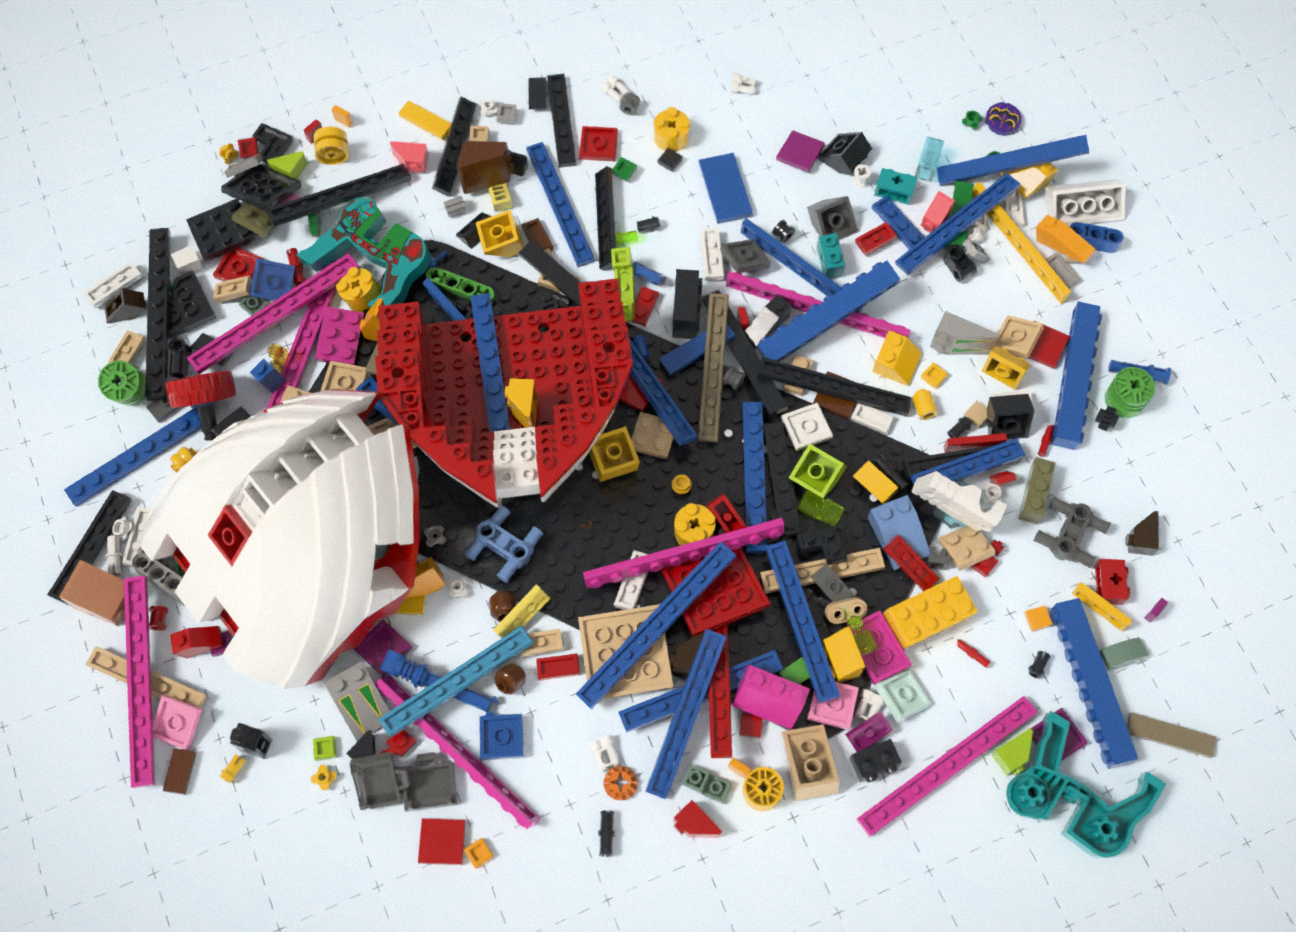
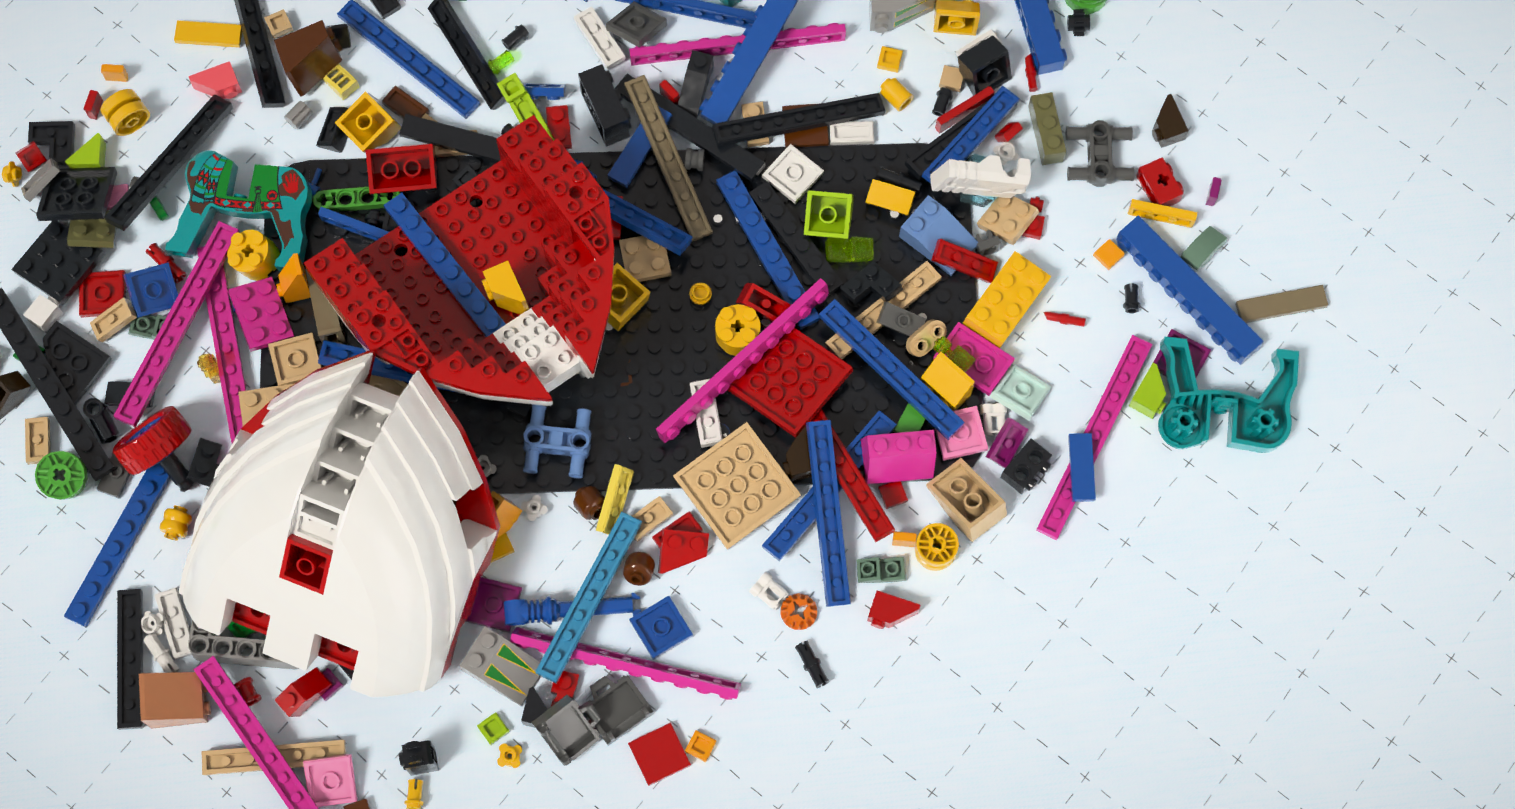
camera: 30 degrees left, 5 degrees up
blue slope [250,358,286,393] -> none
blue plate [576,541,736,710] -> none
yellow slope [872,330,922,386] -> none
none -> red slope [366,144,437,194]
none -> red wing [658,528,709,574]
none -> blue tile [1068,433,1096,502]

